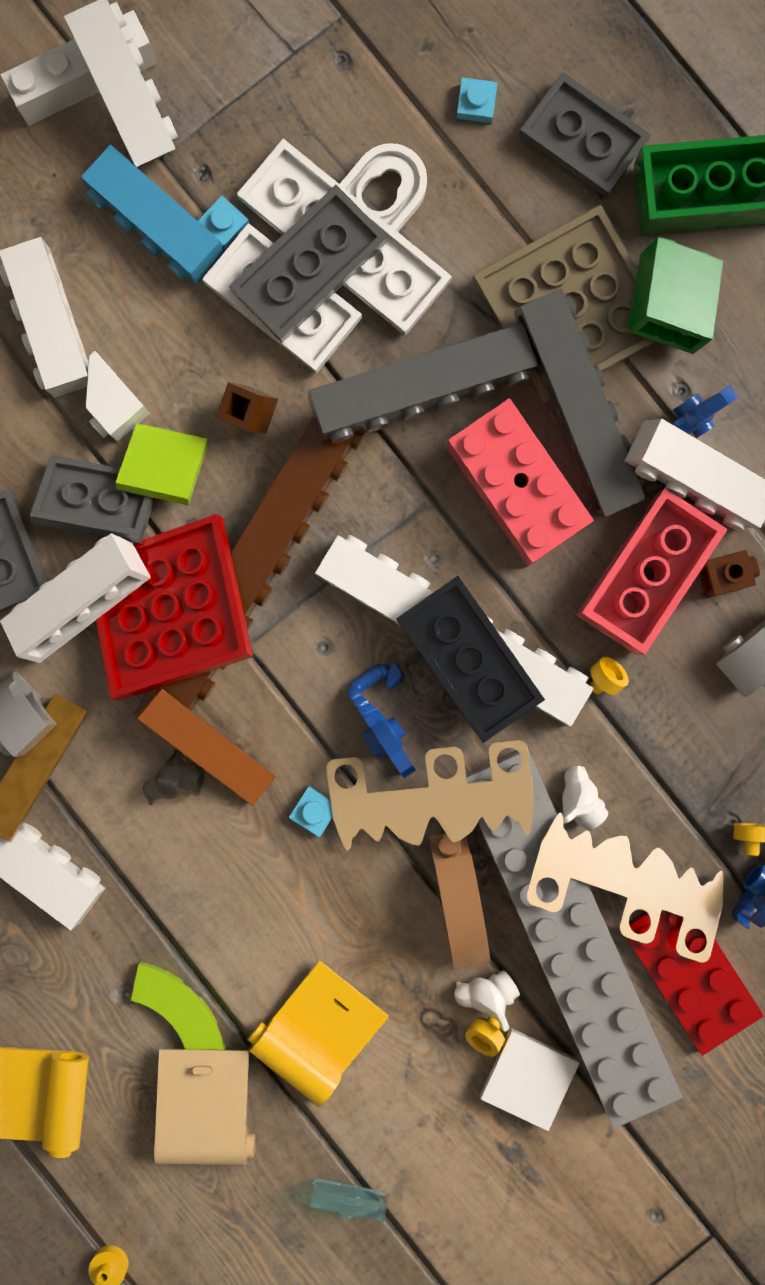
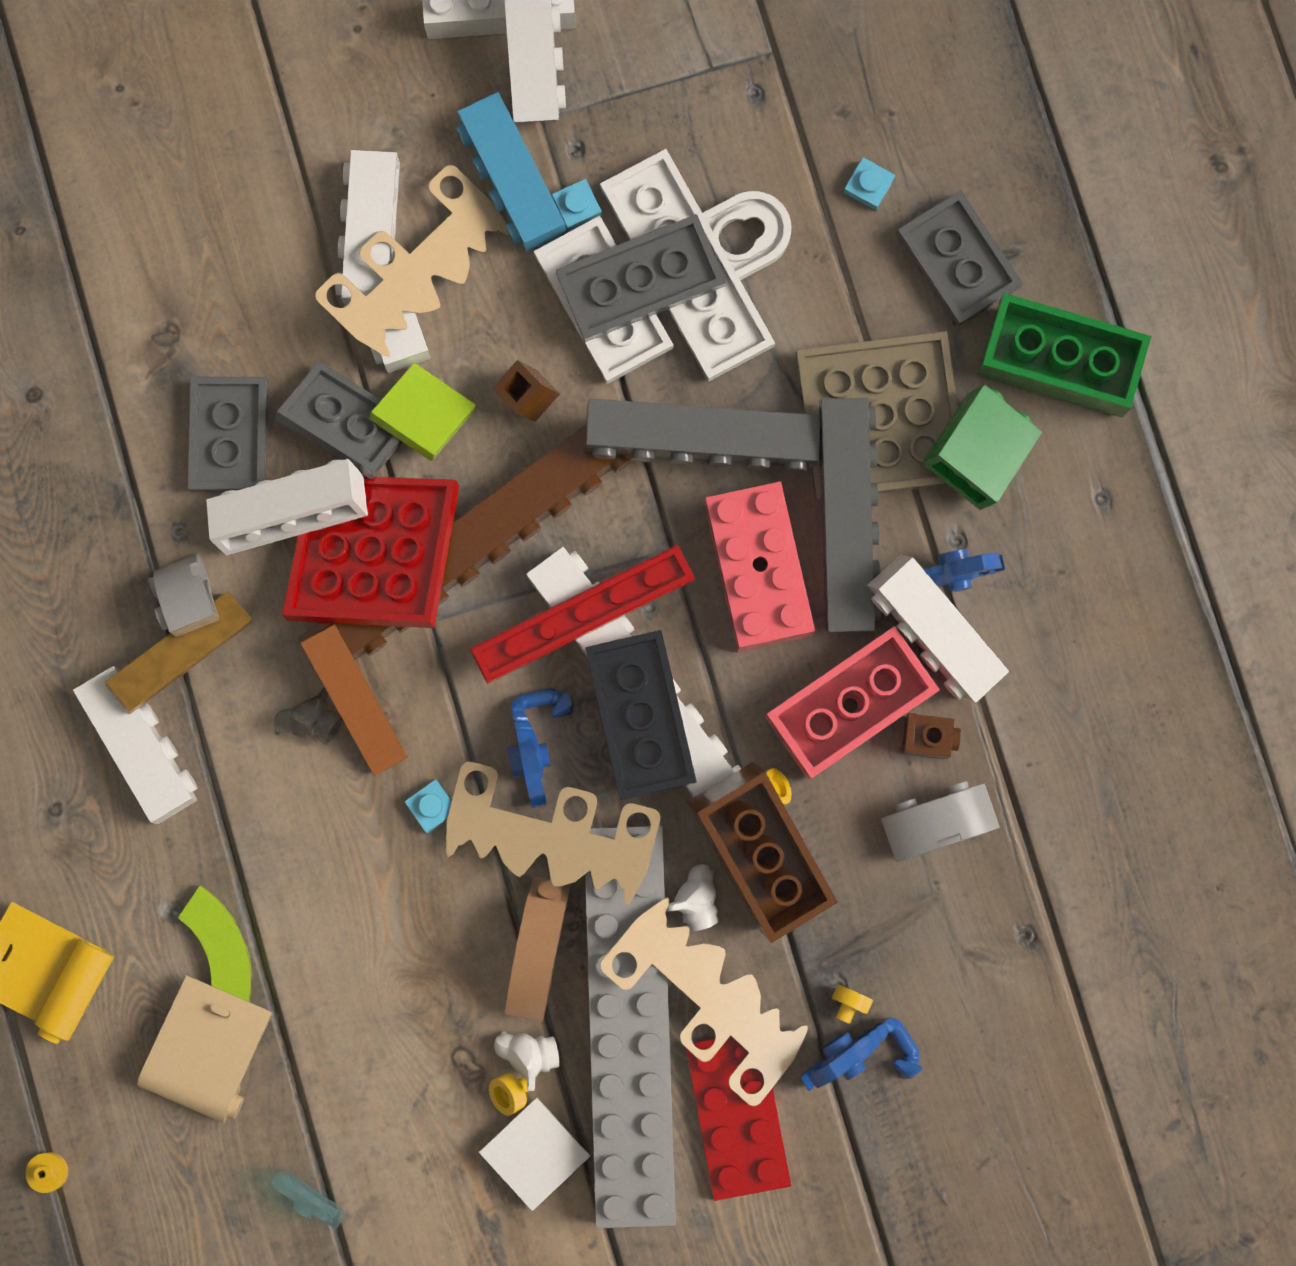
camera: 25 degrees right, 5 degrees down
yellow door [248,960,389,1107] -> none
none -> tan piece [315,165,509,357]
none -> red tile [469,544,695,685]
none -> reddish brown brick [687,762,838,943]

